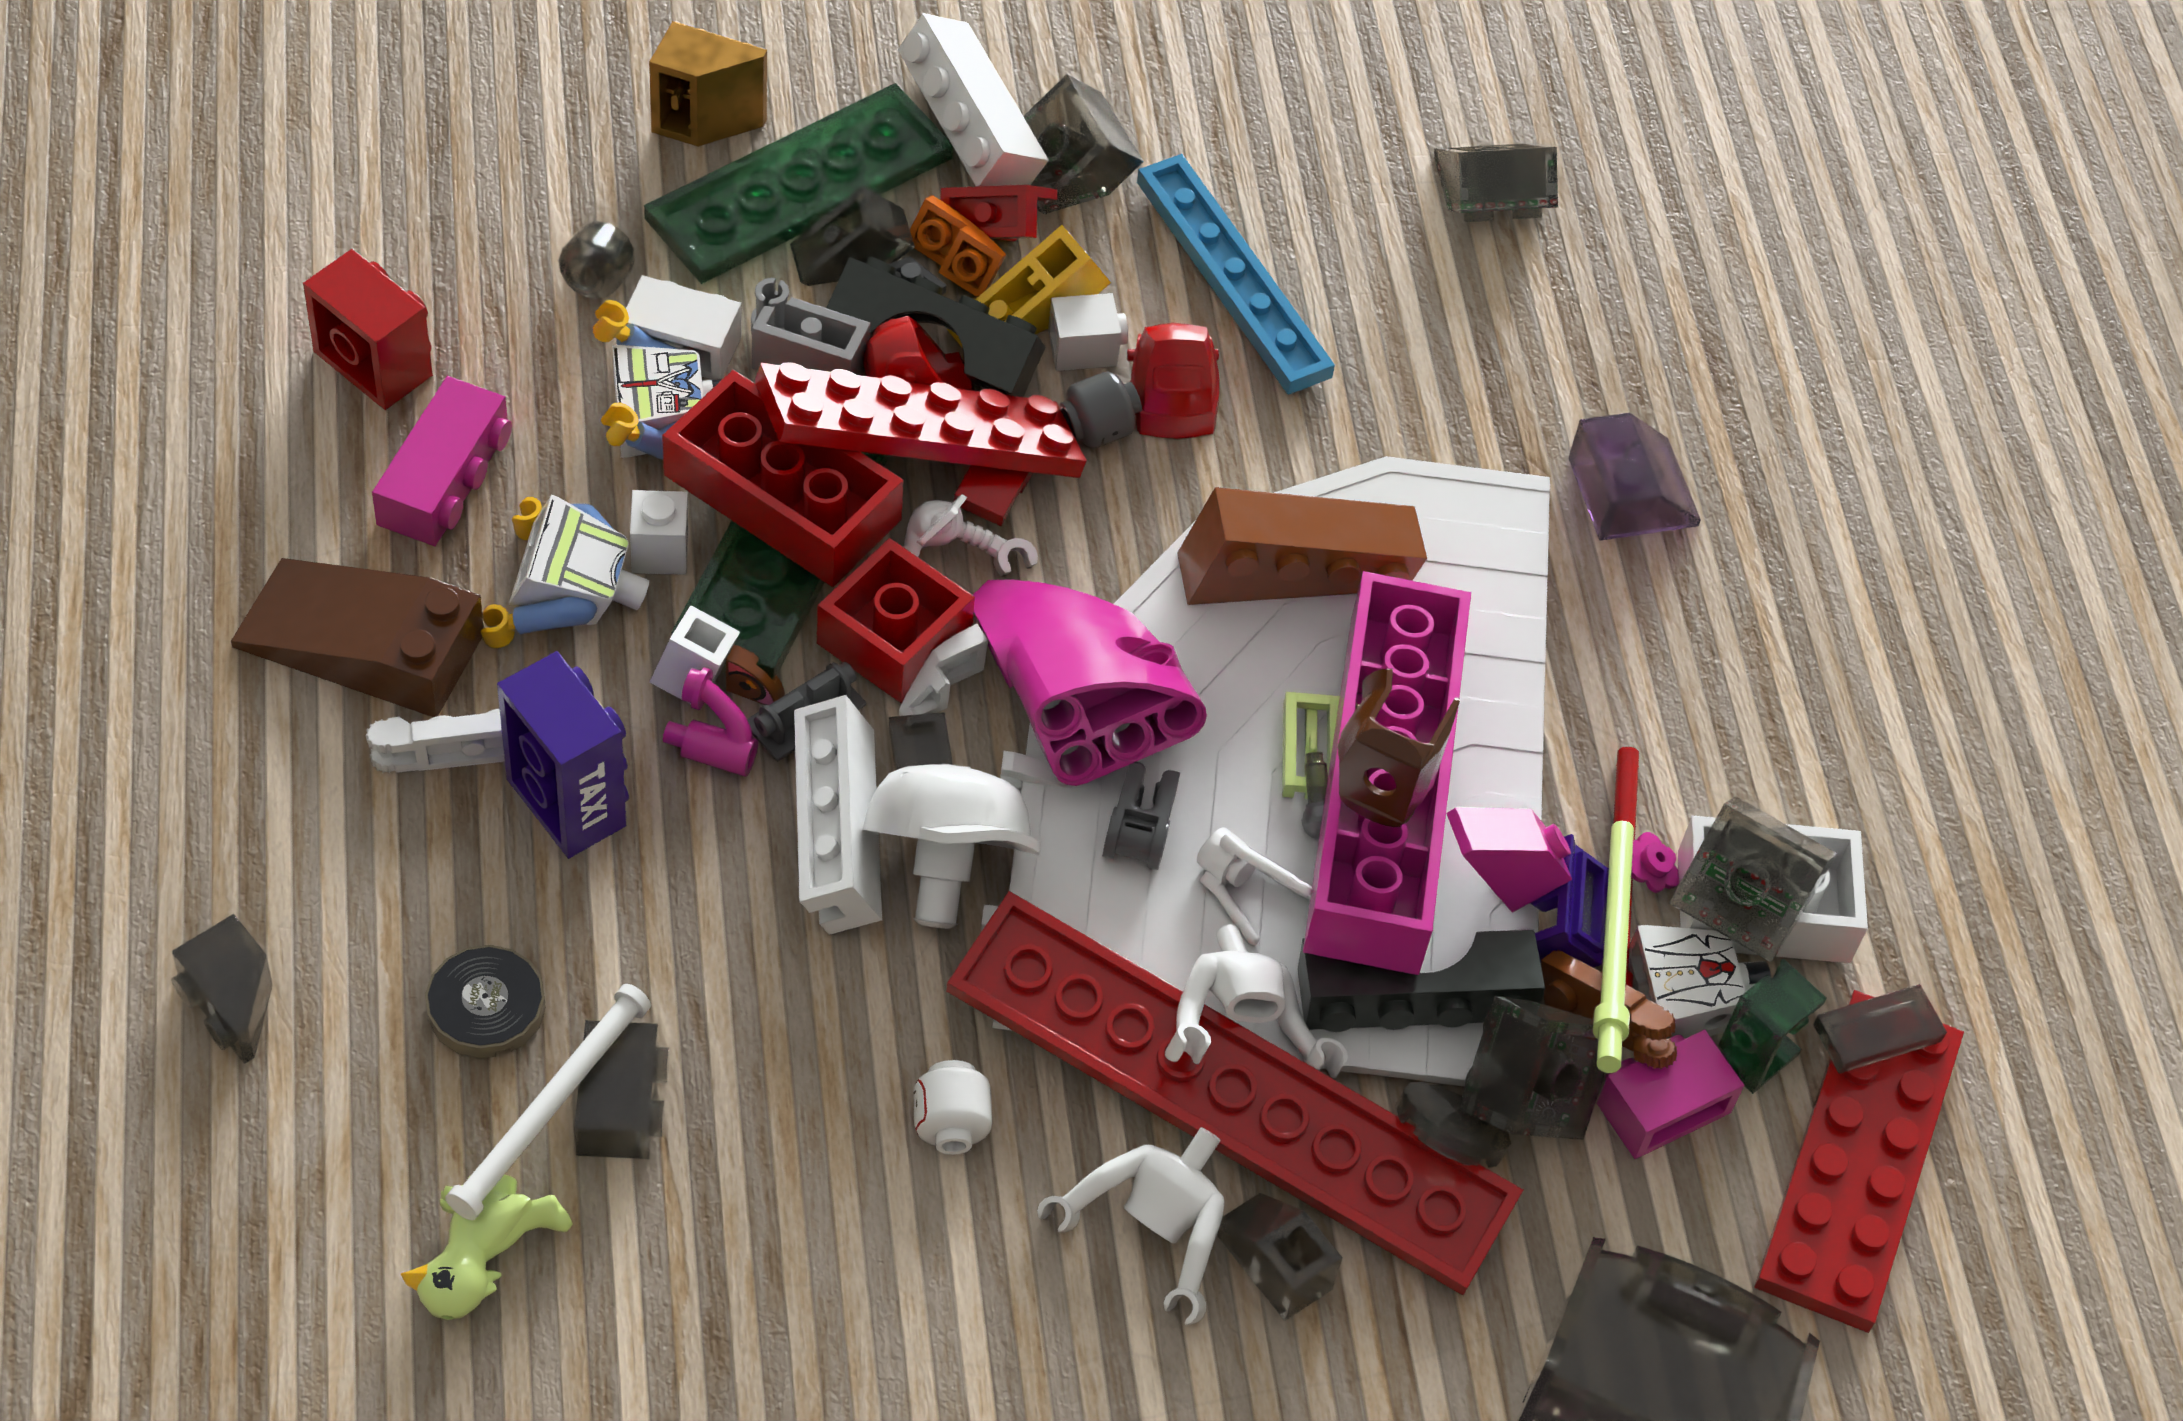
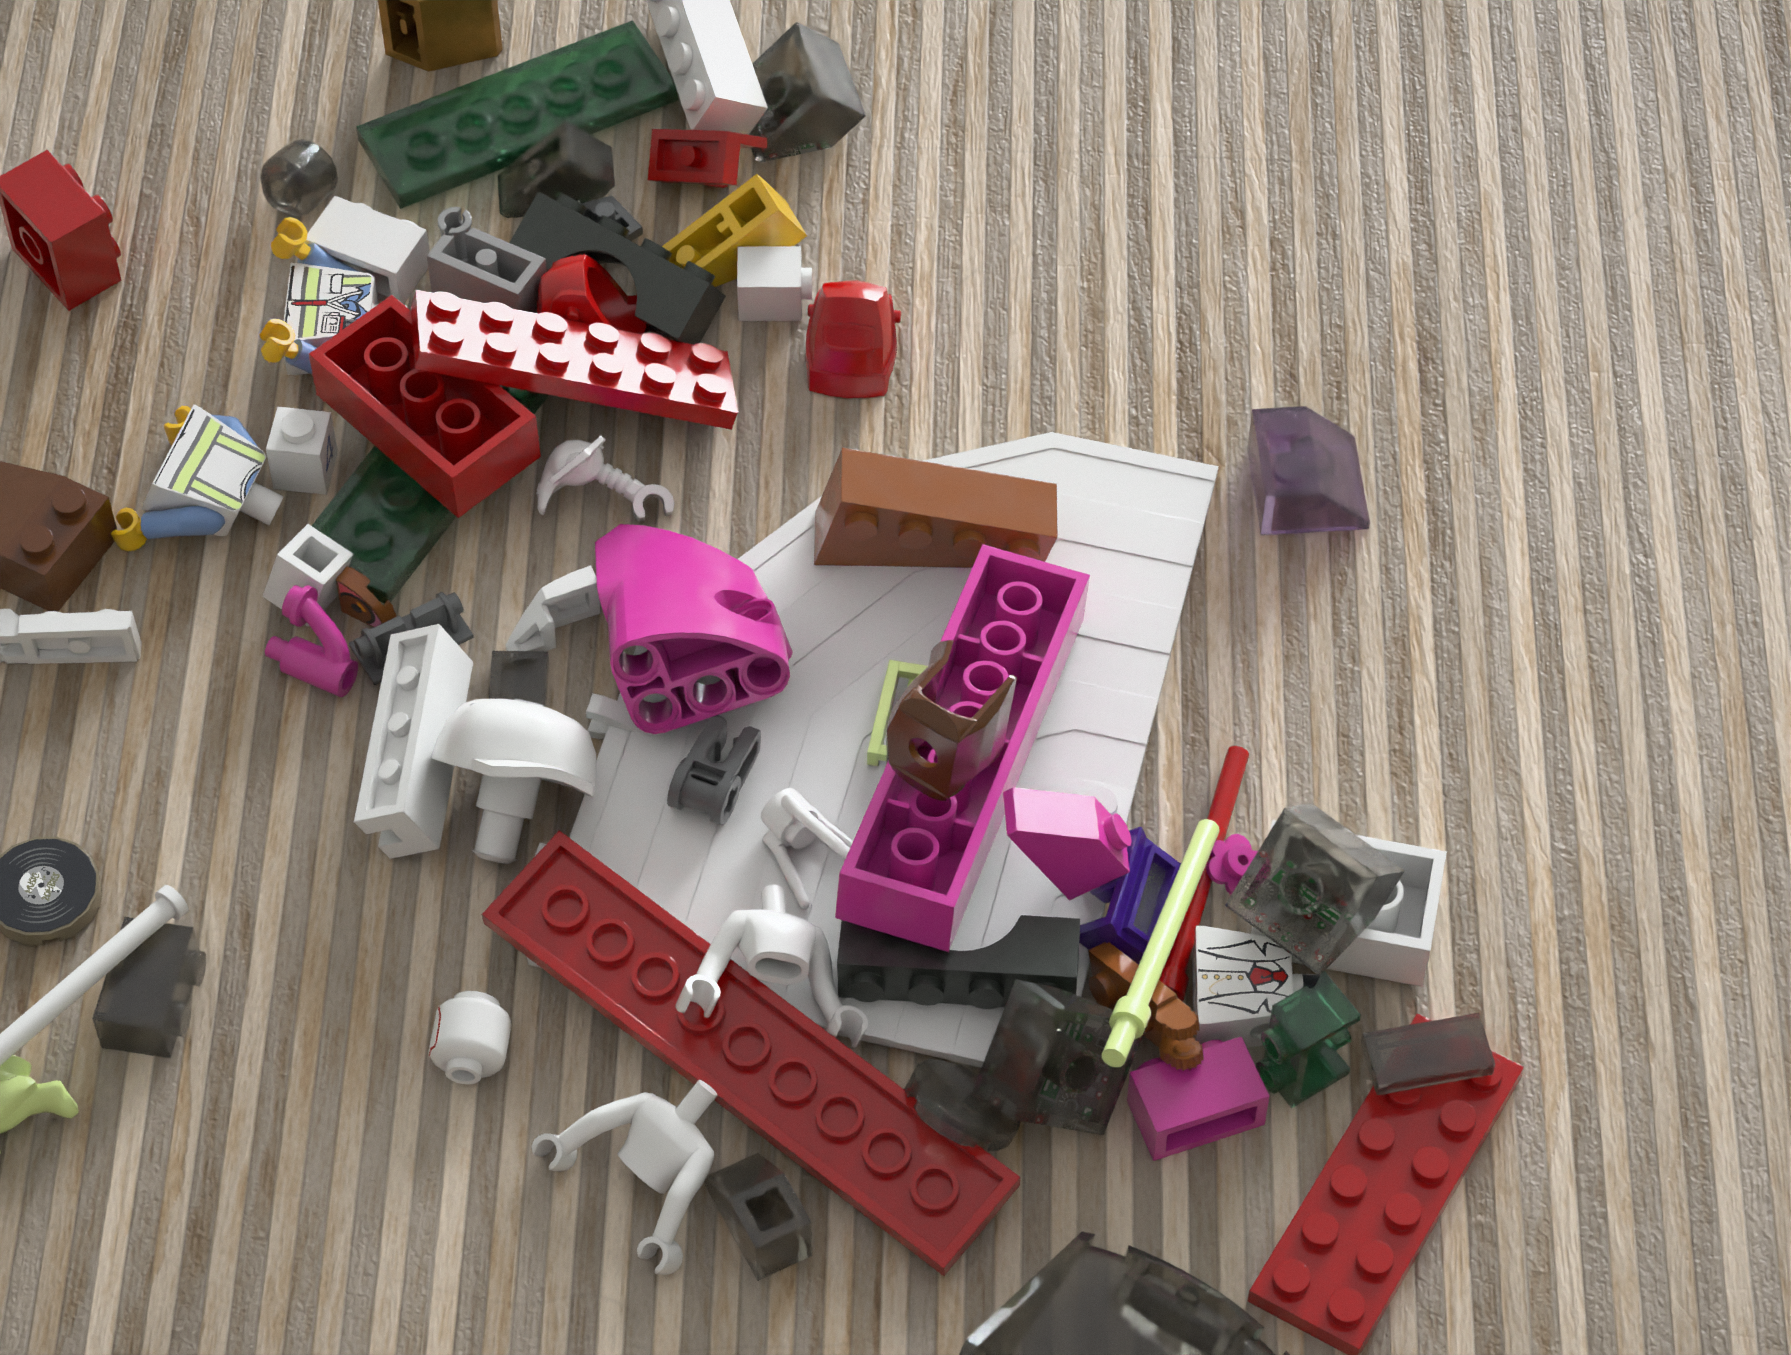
camera: 15 degrees right, 0 degrees up
dark pink brick [372,375,512,547] -> none
dark purple brick [497,651,629,859] -> none
red brick [816,538,975,703] -> none
orange slope [904,195,1006,297] -> none
red slope [953,465,1033,526] -> none
dark grey head [1060,371,1142,449] -> none
dark azure plate [1137,154,1335,395] -> none
clear smoke slope [1434,143,1558,222] -> none

